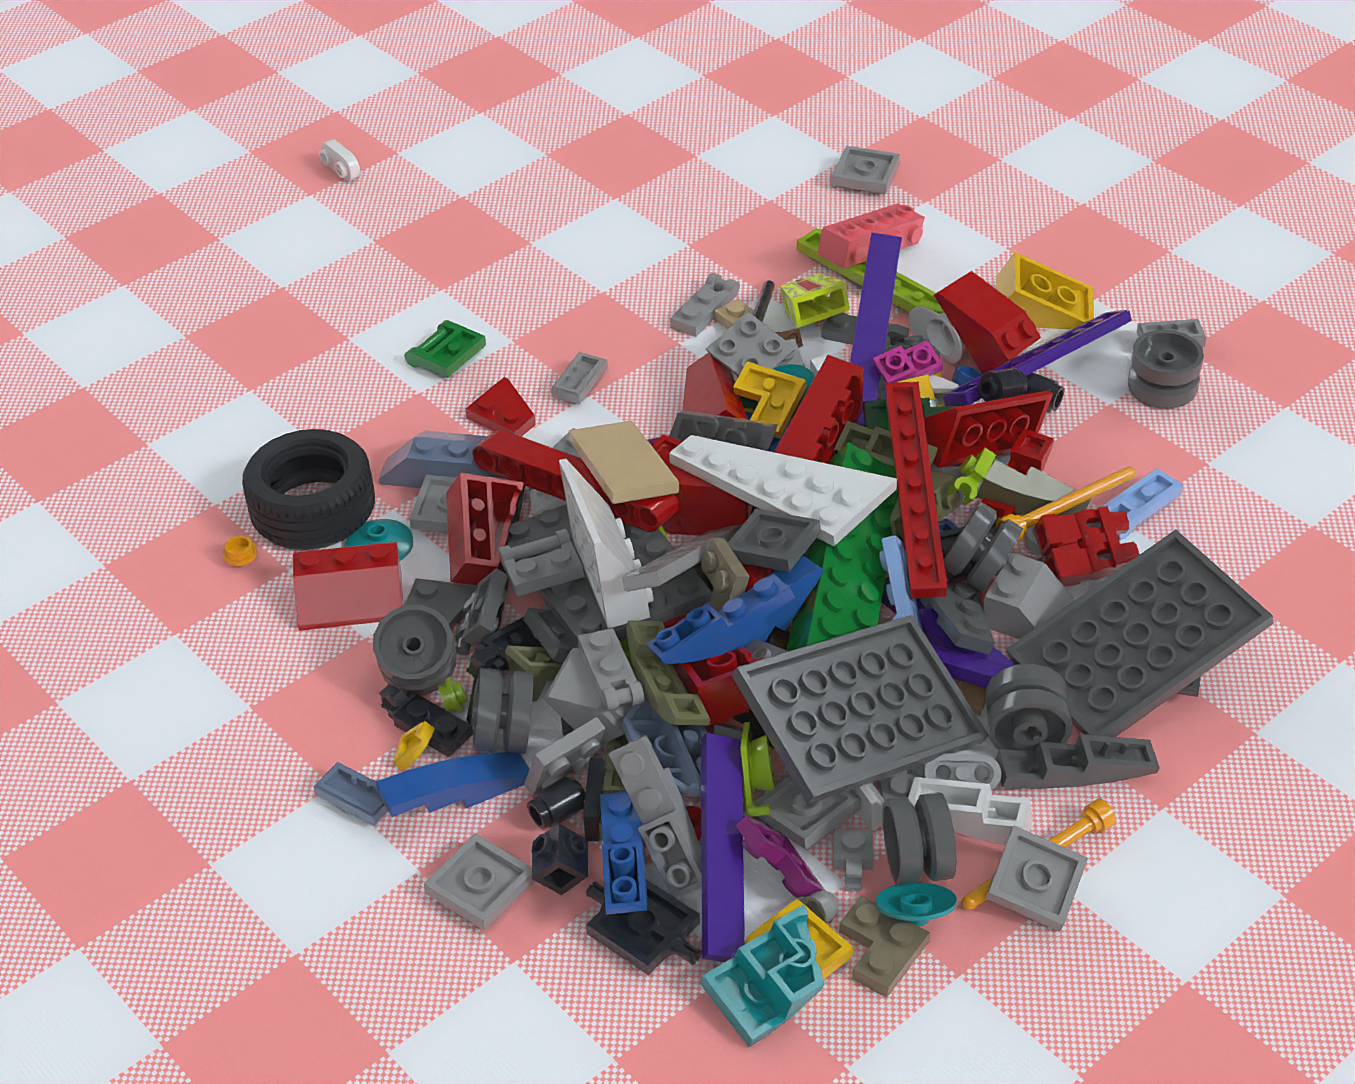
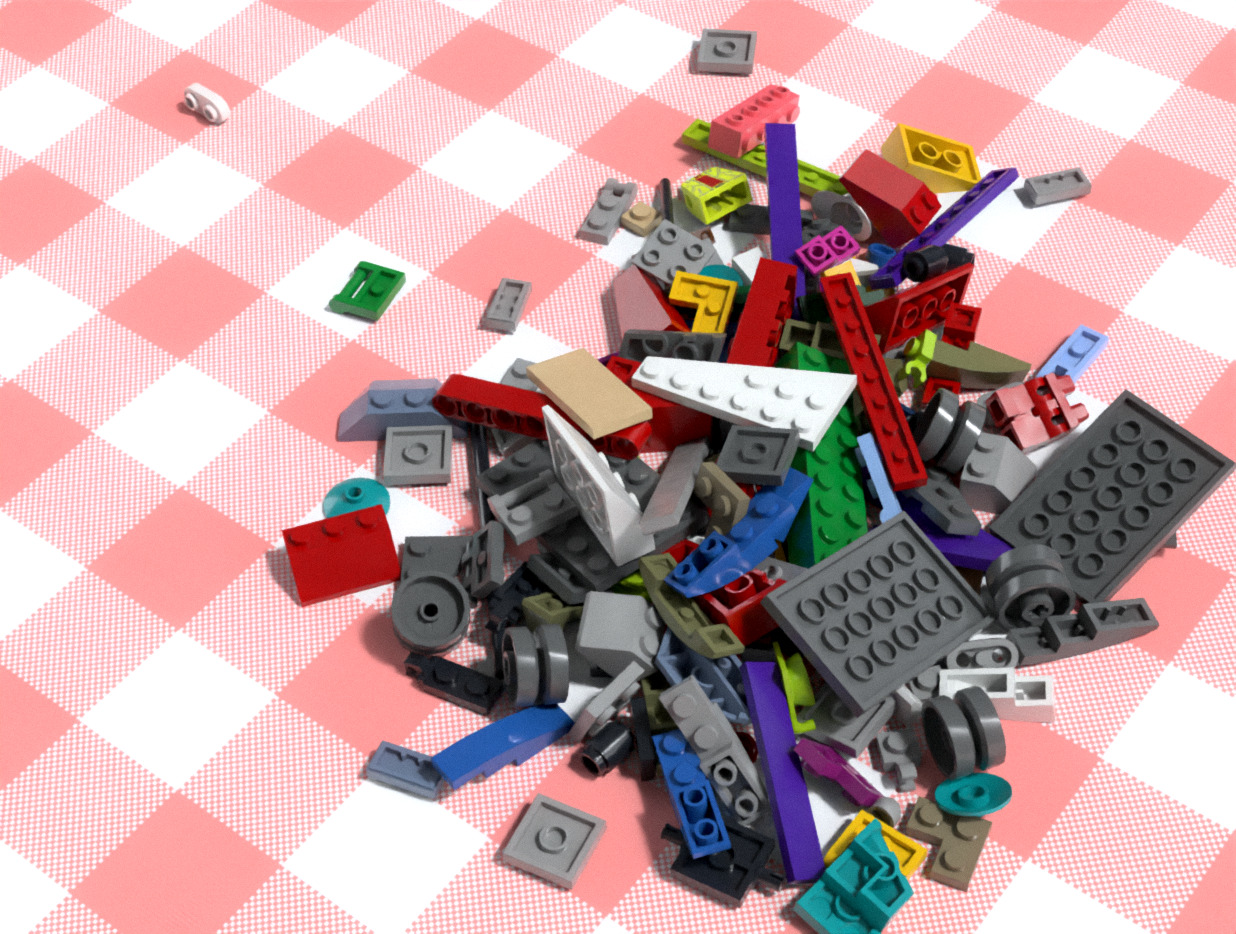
camera: 10 degrees left, 5 degrees up
light orange plate [223,535,258,566] -> none
black tyre [242,429,375,550] -> none
yellow tile [394,721,435,771] -> none
lime plate [438,677,468,713] -> none
red wedge [446,472,524,586] -> none
red wing [465,377,536,437] -> none
black brick [531,823,588,895] -> none
light grey plate [578,628,644,712] -> none
light orange piece [961,798,1116,910] -> none
light grey plate [985,825,1088,931] -> none
light orange piece [996,466,1136,542] -> none
dark grey wheel [1128,330,1204,408] -> none

